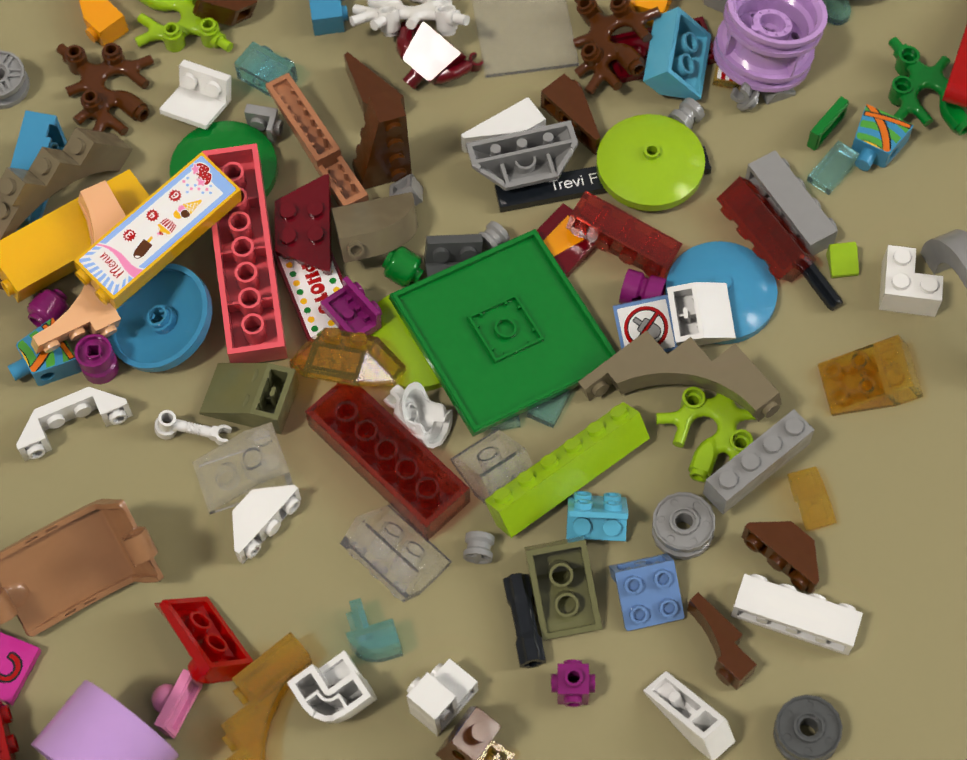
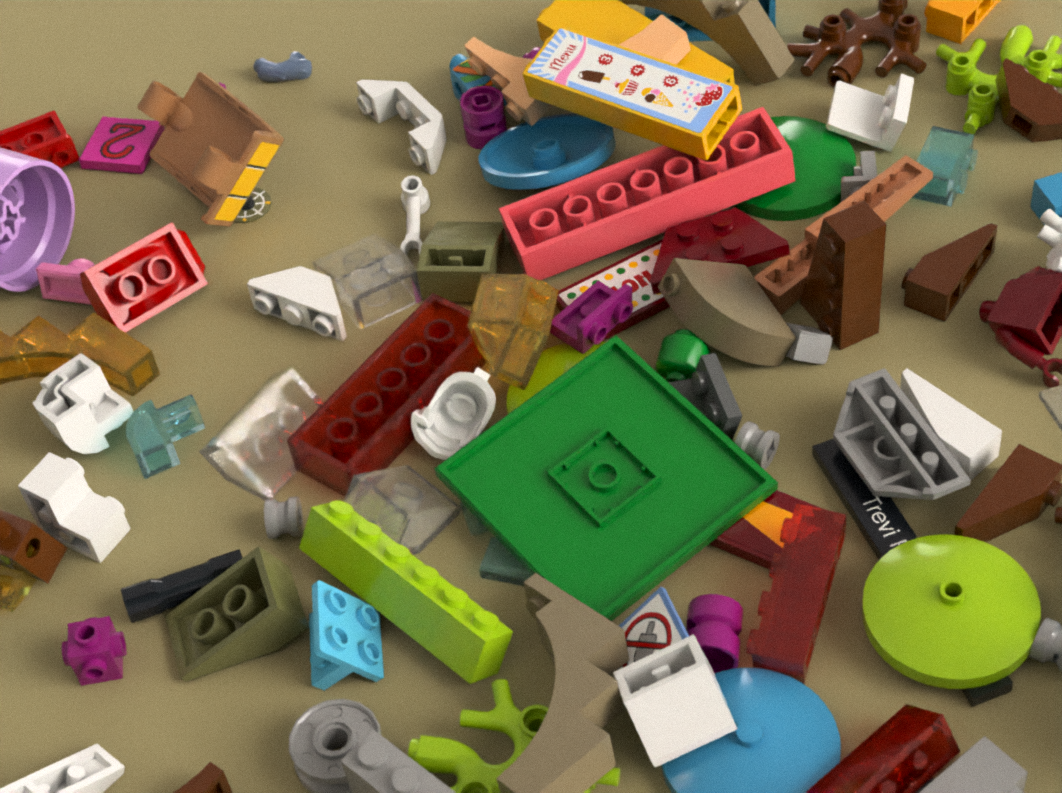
camera: 85 degrees right, 15 degrees down
medium blue bracket [609,553,685,631] -> none

